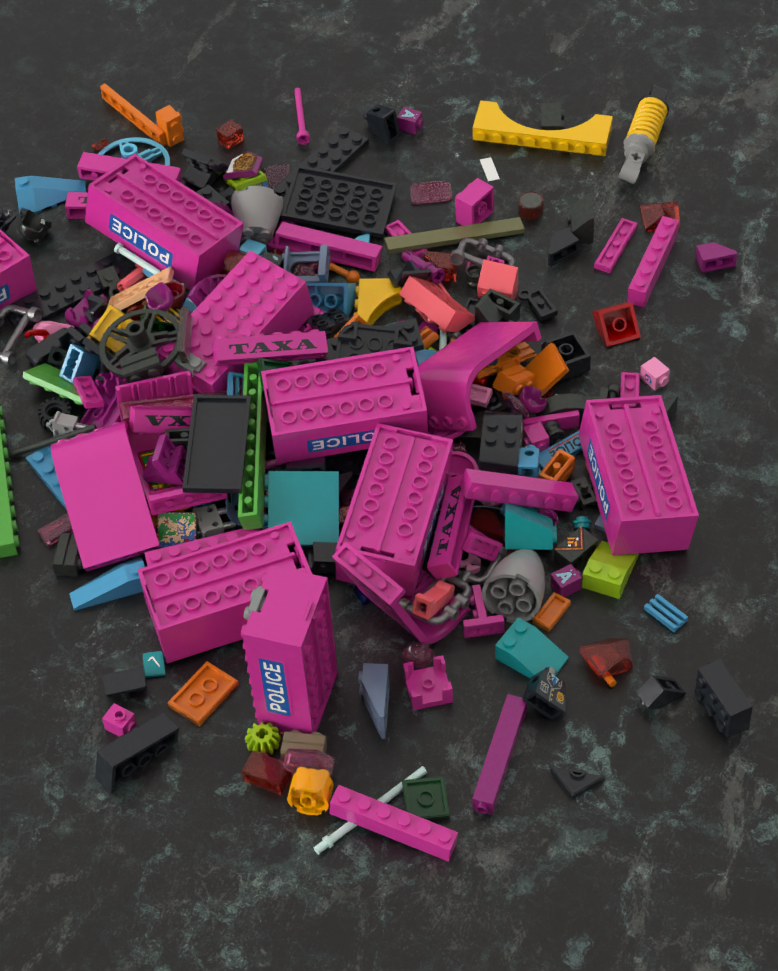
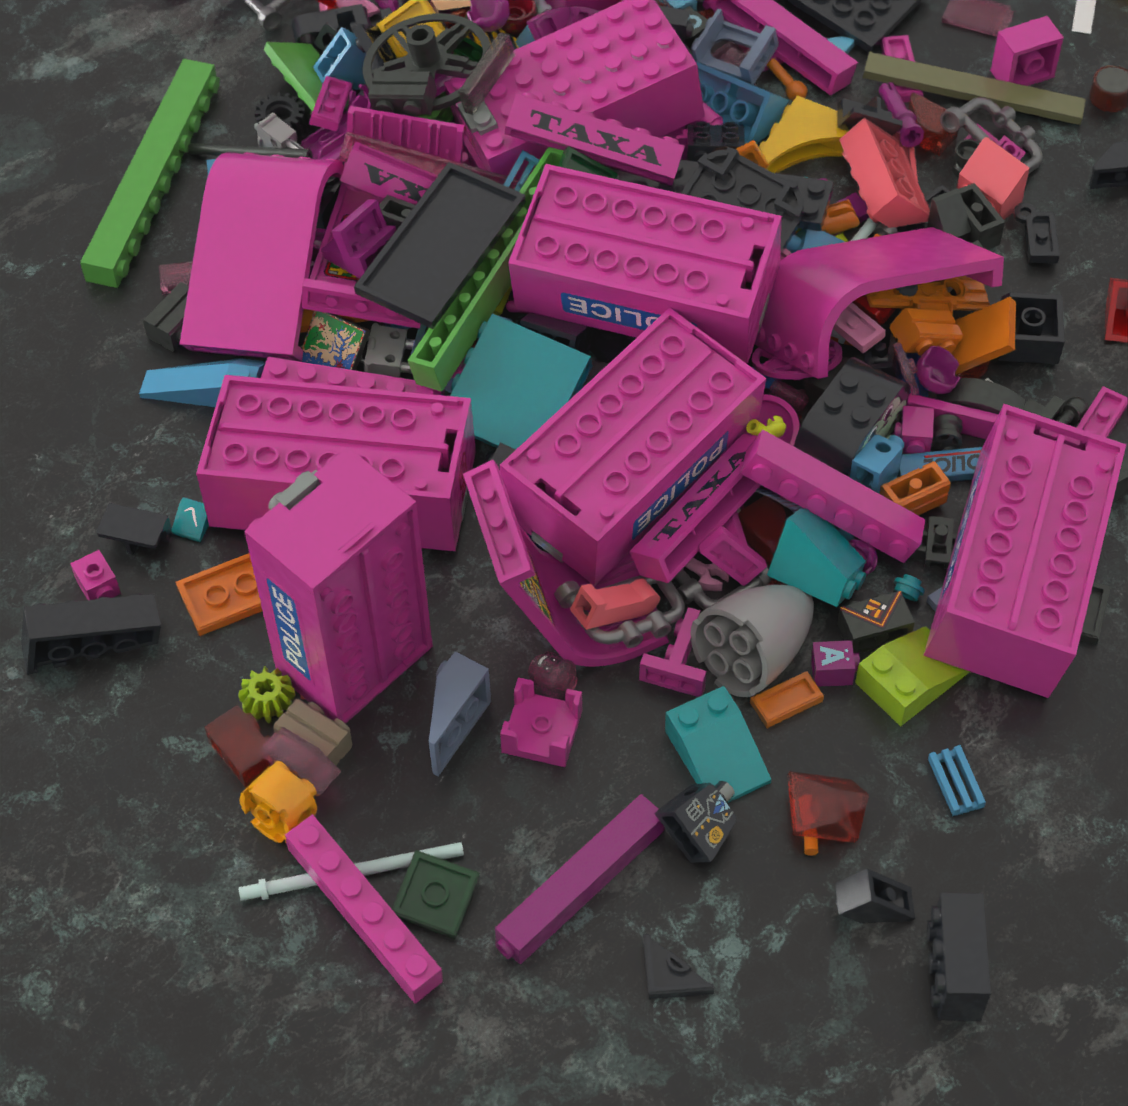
camera: 25 degrees right, 5 degrees up
none -> neon yellow arm [746,415,786,438]

